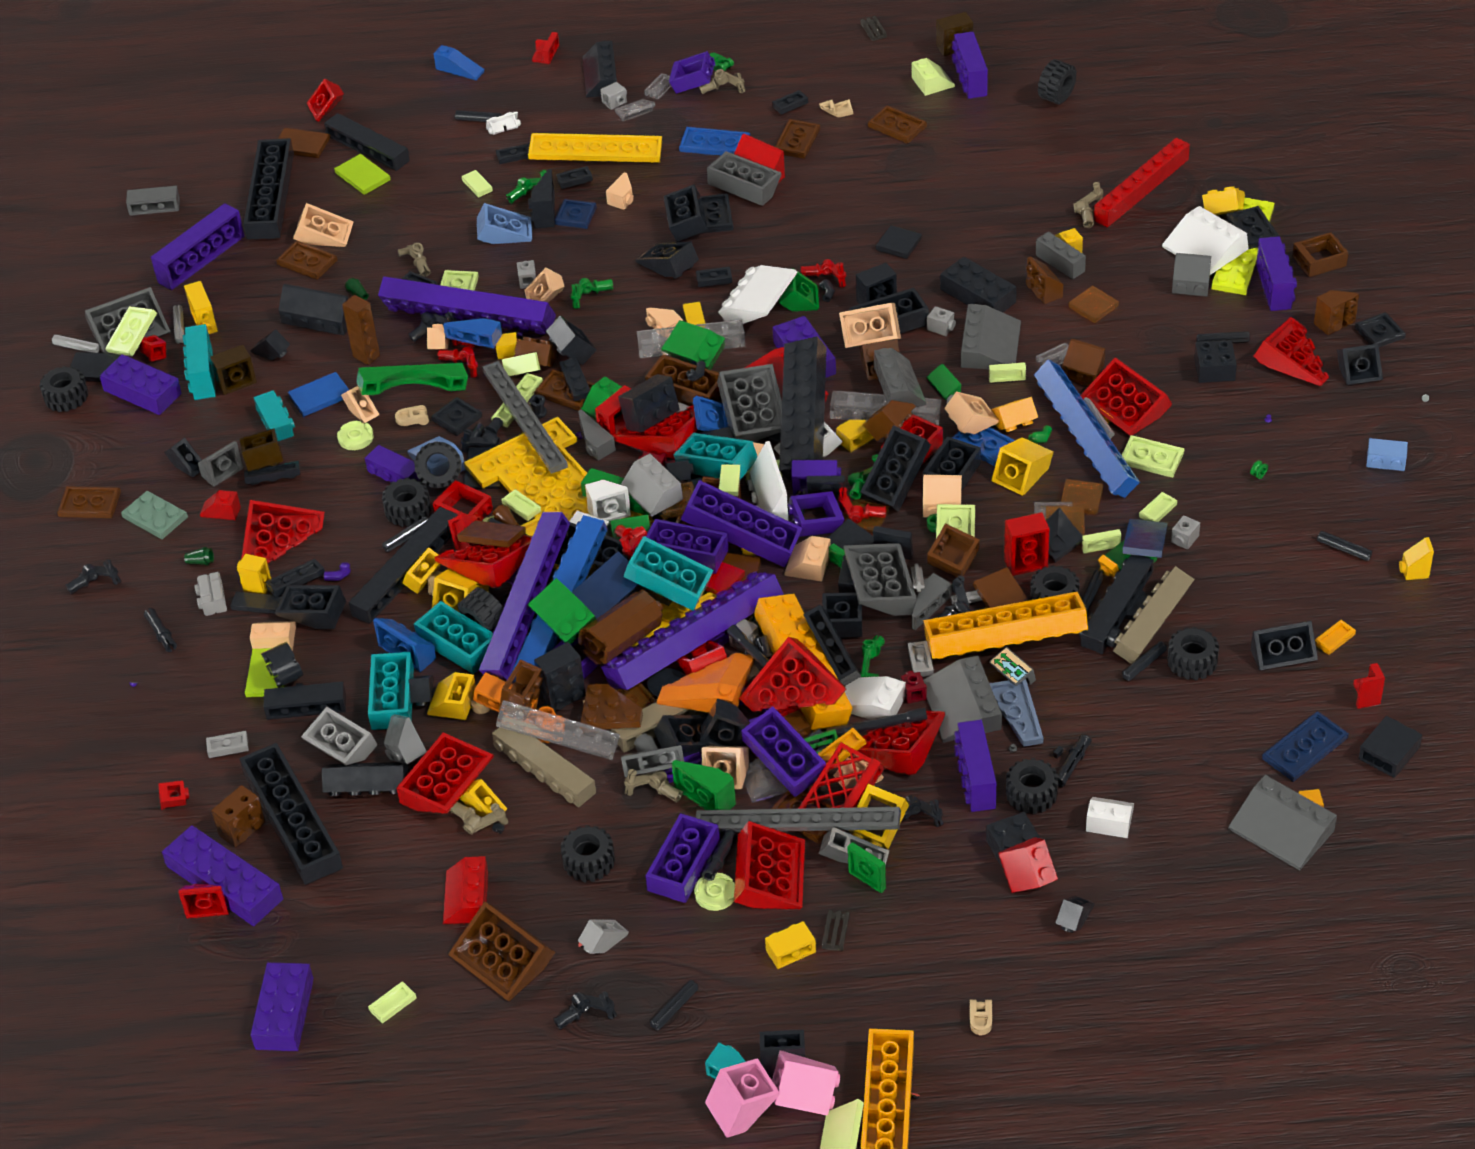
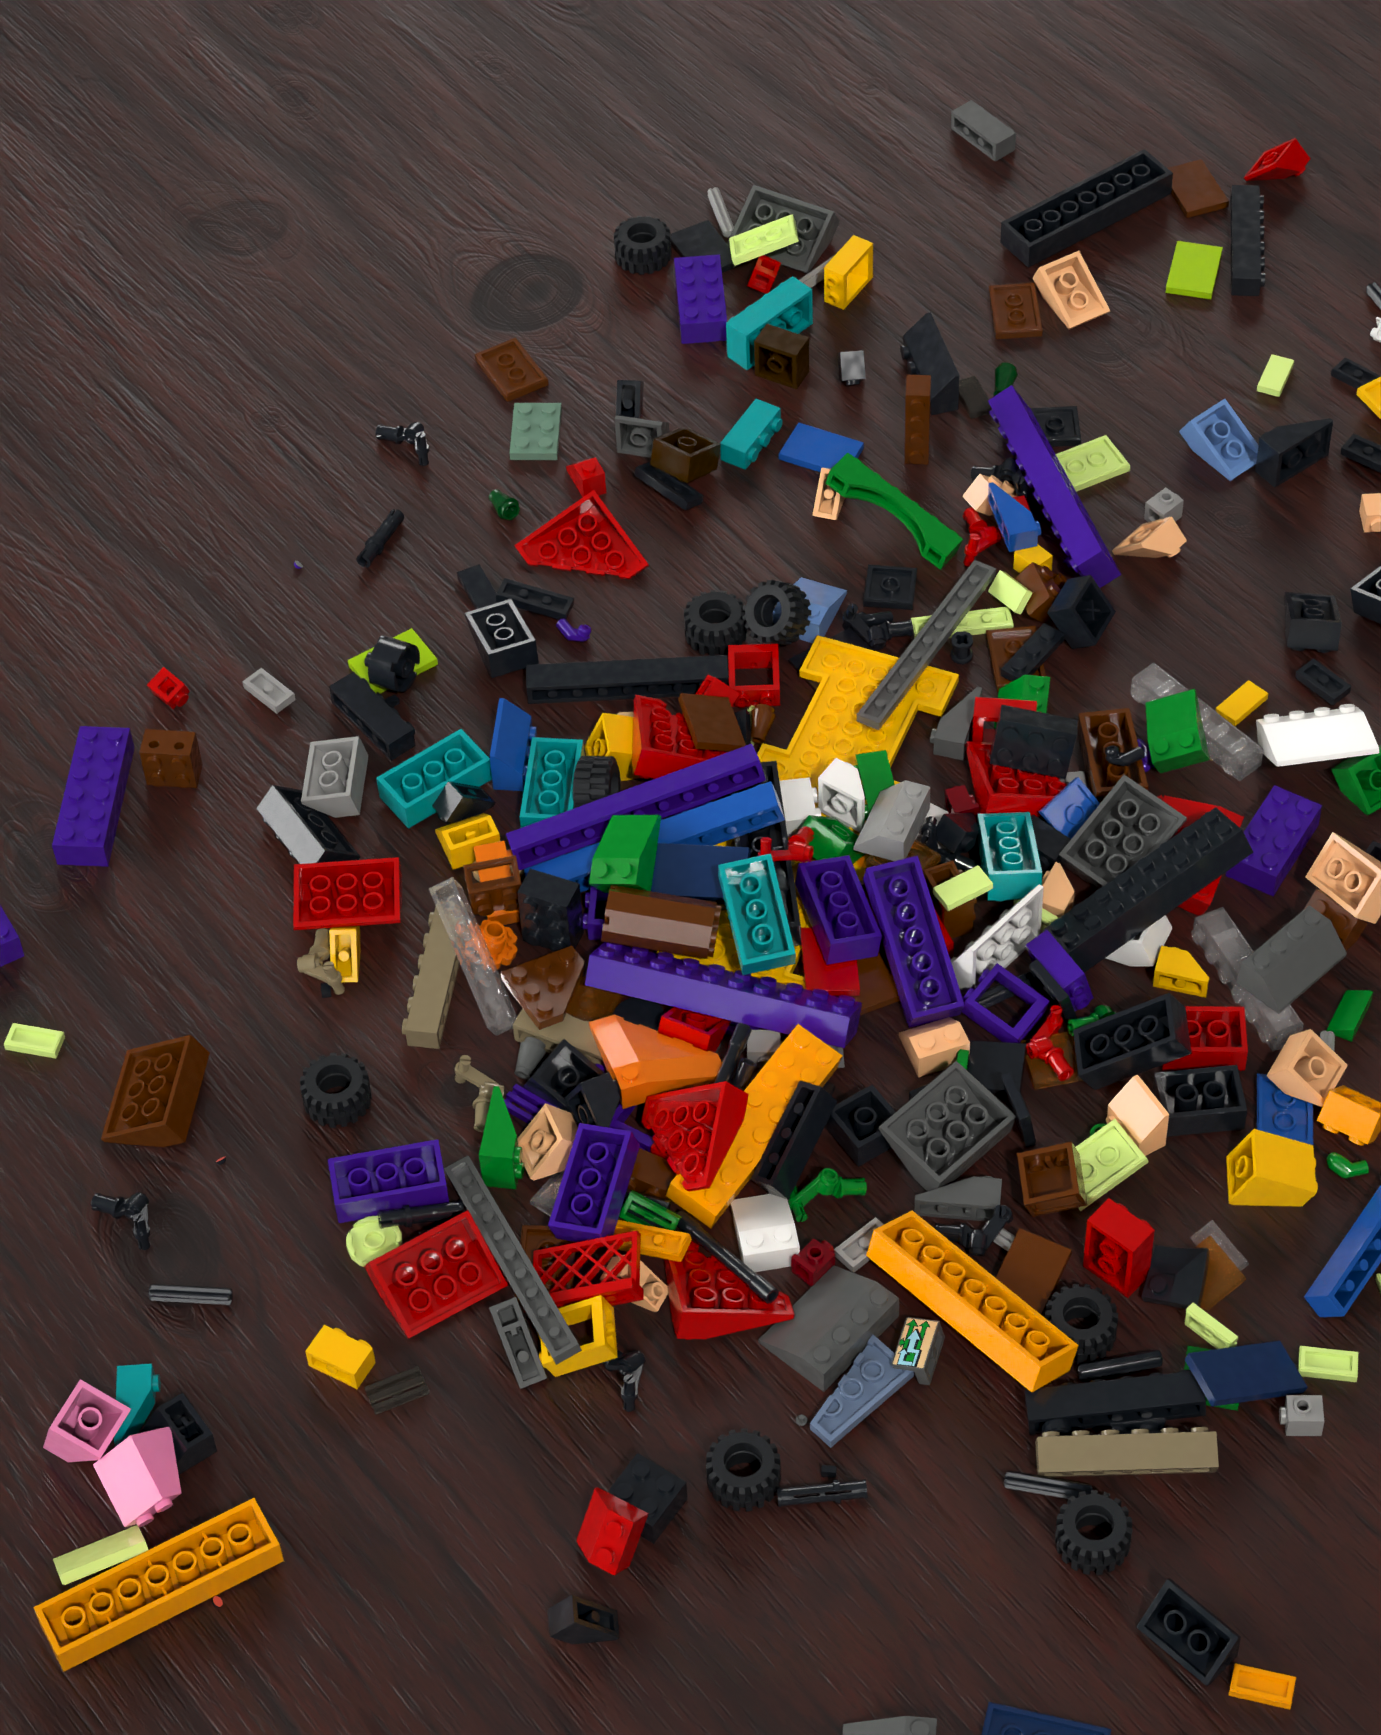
camera: 55 degrees right, 5 degrees up
dark purple brick [151,203,245,291] -> none
red slope [179,884,229,919] -> none
light grey brick [194,572,227,616] -> none
yellow brick [237,554,271,594] -> none
black brick [239,742,343,885] -> none
light nougat slope [250,621,296,651] -> none
yellowish green tile [337,421,374,450] -> none
dark purple brick [365,445,421,483] -> none
black axle [382,517,428,552] -> none
dark grey slope [384,714,427,764] -> none
tan plate [395,405,429,426] -> none
dark tan pin [398,243,431,277] -> none
yellow brick [403,547,441,594] -> none
red slope [443,856,488,924] -> none
yellowish green tile [502,489,541,521] -> none
green pin [506,170,546,203] -> none
dark blue tile [555,199,597,229] -> none
green pin [571,278,613,309] -> none
light grey slope [578,919,629,954] -> none
dark grey slope [621,745,684,777] -> none
light nougat slope [646,308,683,341] -> none
green tile [847,842,886,893] -> none
reddish brown slope [863,400,916,441] -> none
light grey axle [911,563,925,592] -> none
dark purple brick [954,720,996,812] -> none
tan plate [970,1000,992,1035] -> none
clear orange tile [1060,479,1103,515] -> none
white slope [1086,797,1134,838] -> none
light orange plate [1098,555,1120,578] -> none

